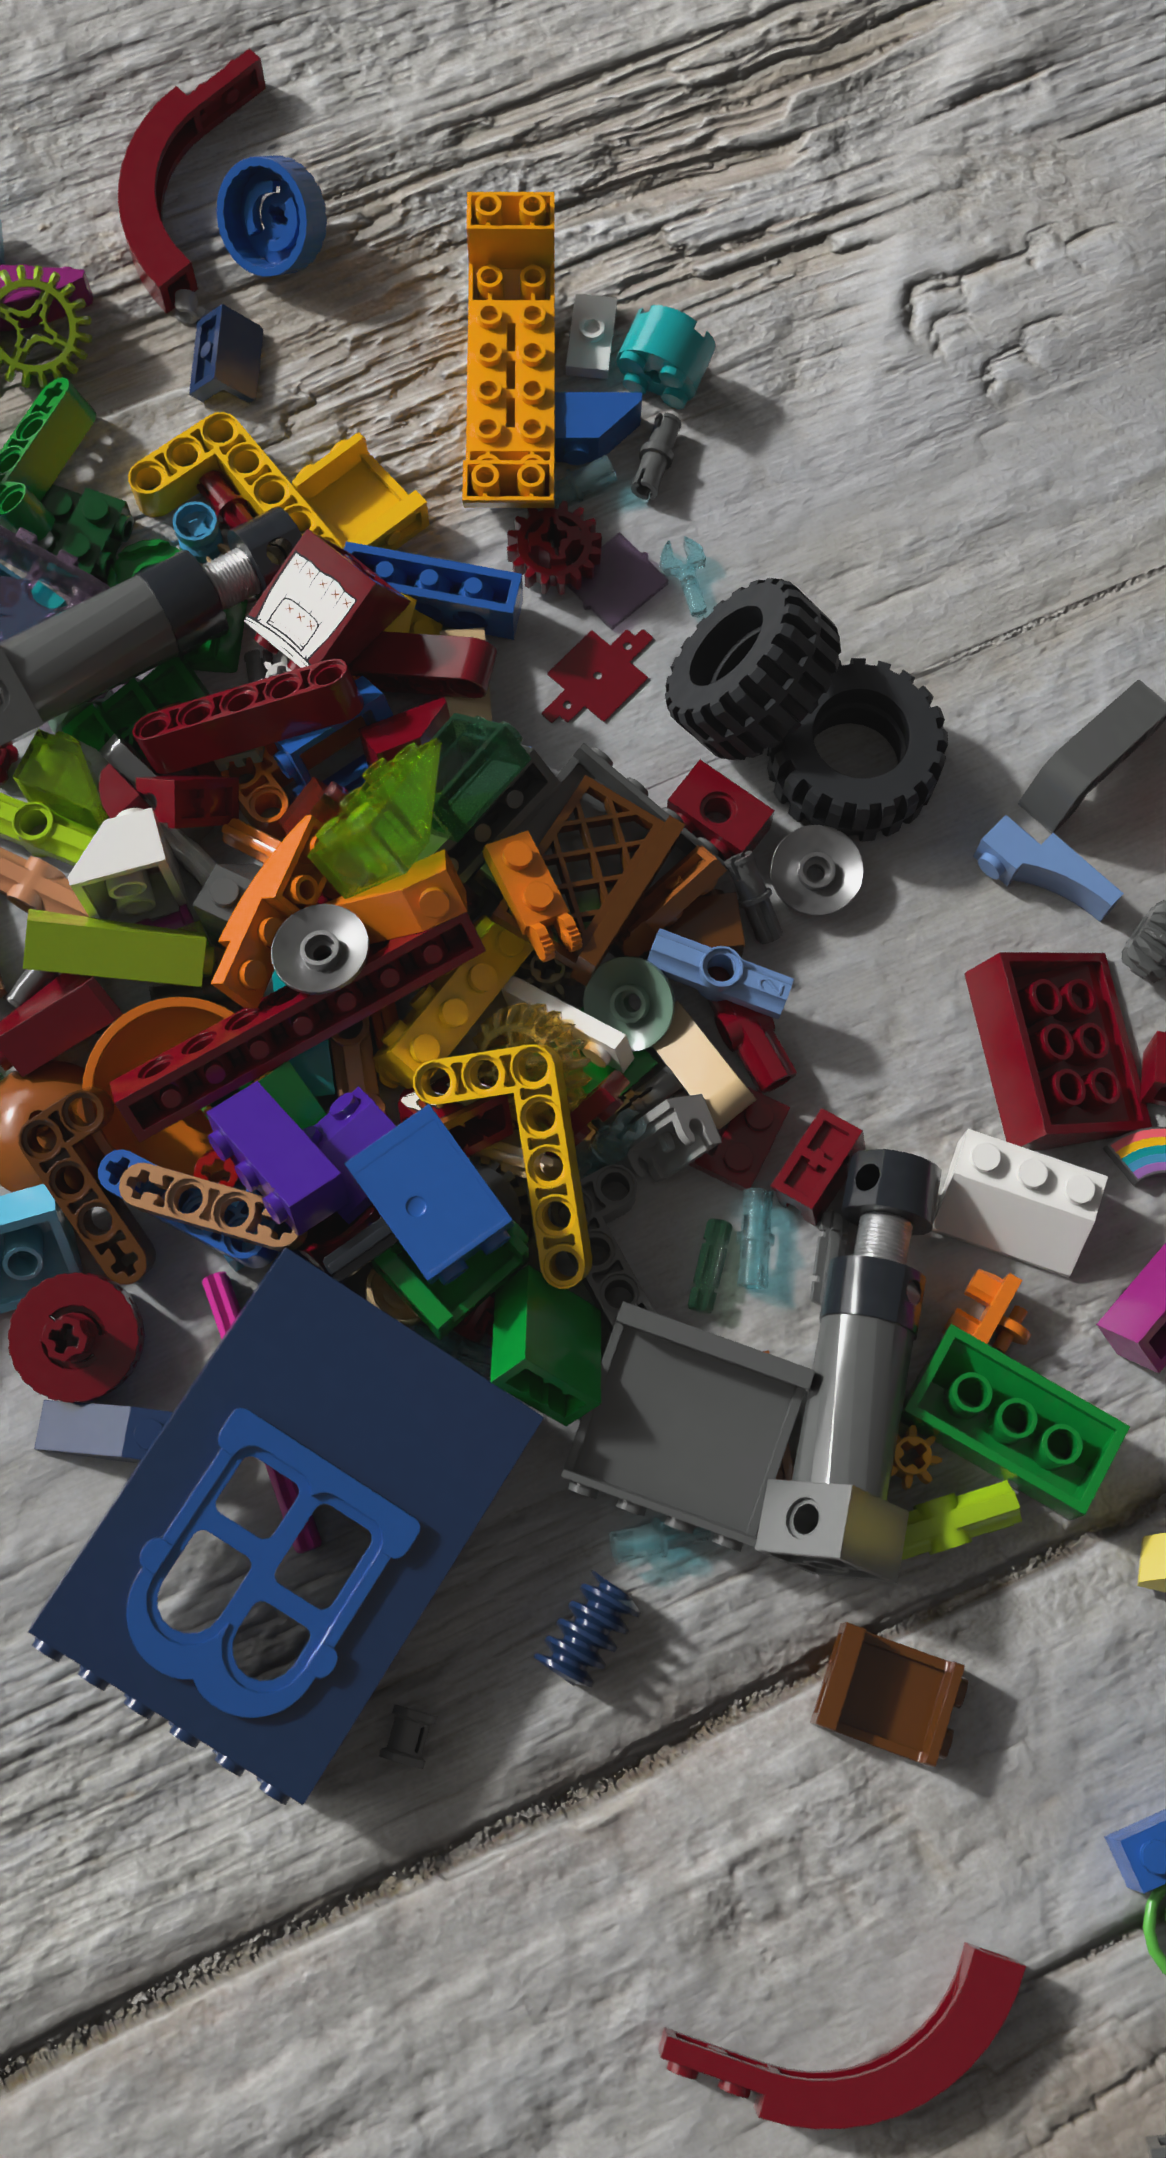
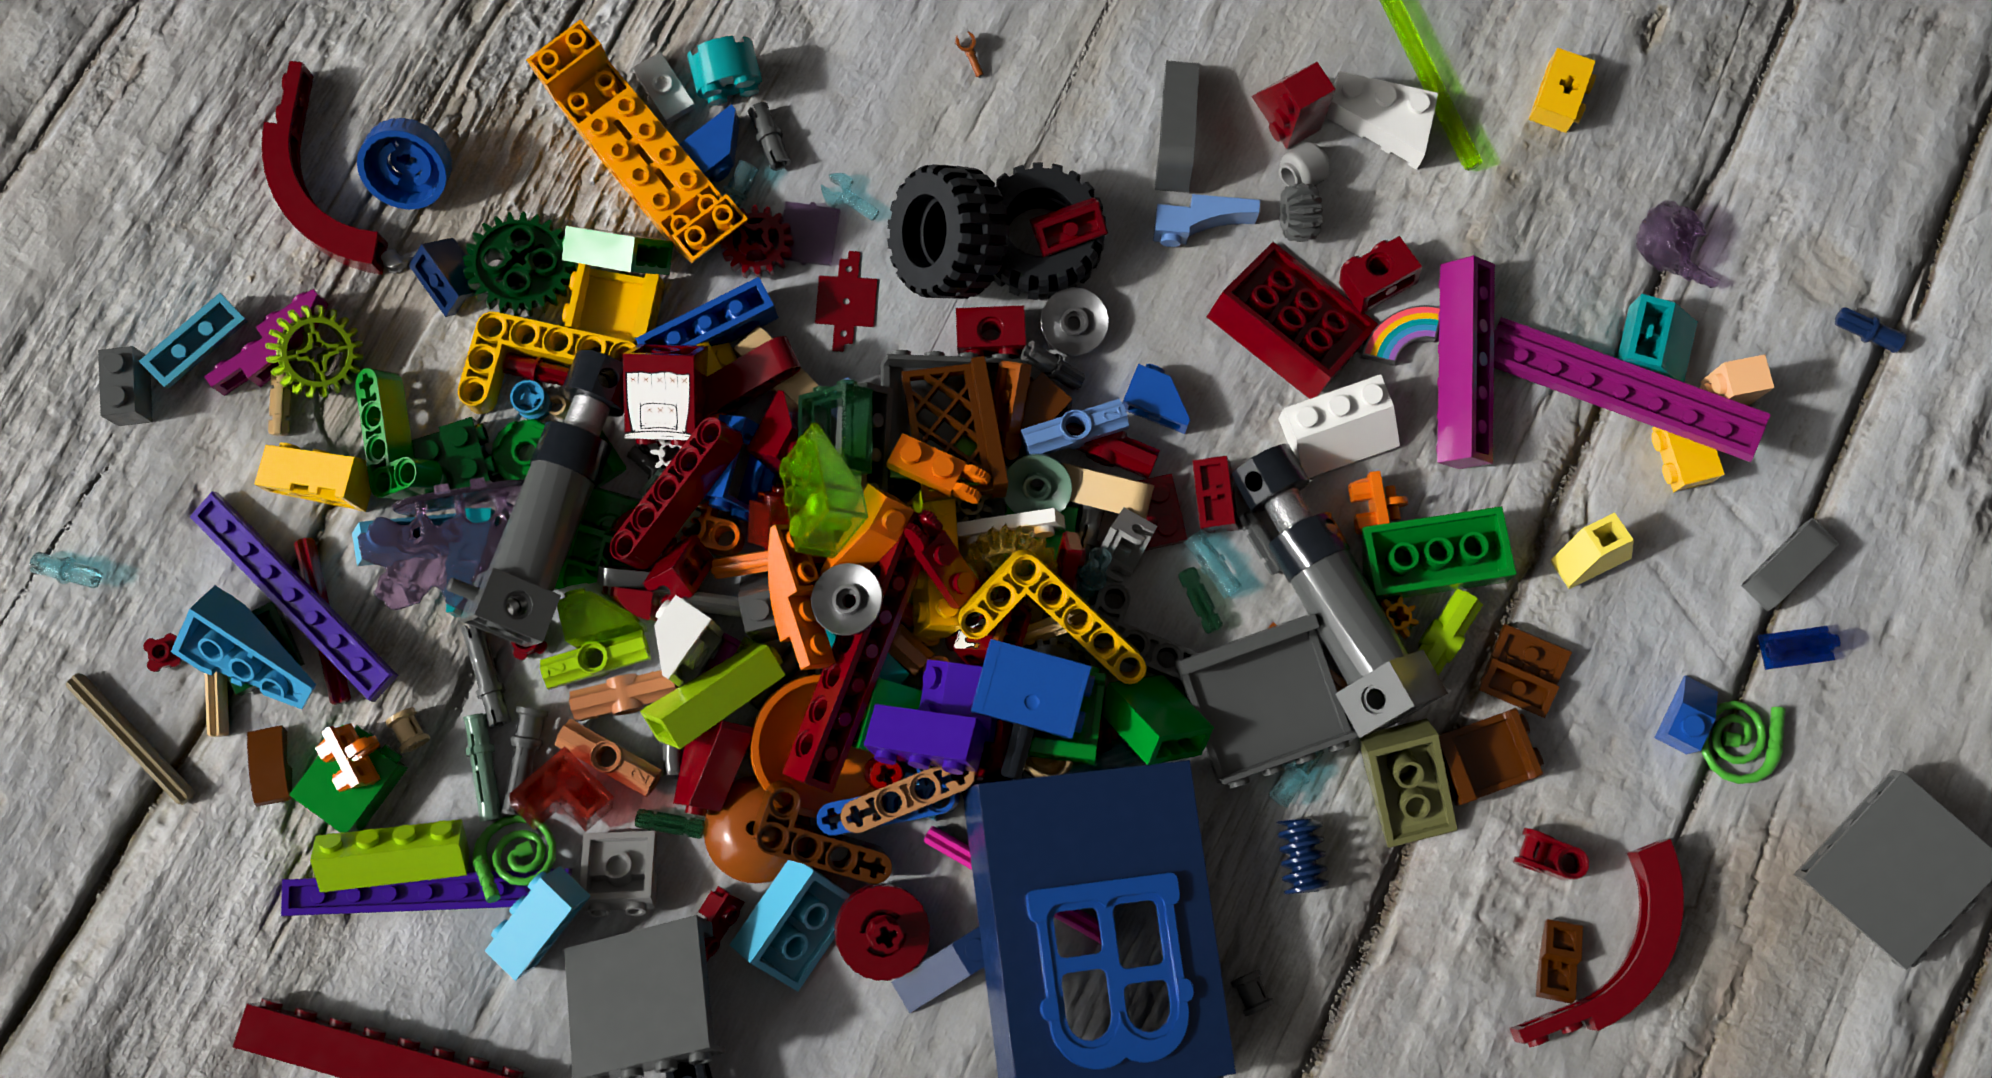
camera: 35 degrees left, 5 degrees up
none -> dark green gear [463,211,576,317]
none -> brick [562,226,673,275]
none -> dark red hinge [903,509,982,609]
none -> dark orange hand [955,30,984,77]
none -> dark red slope [1030,198,1108,257]
none -> blue slope [1123,364,1190,434]
none -> olive slope [1358,718,1458,848]
none -> reddish brown slope [1478,623,1572,718]
none -> dark red piece [1513,828,1589,881]
none -> reddish brown slope [1536,919,1583,1004]

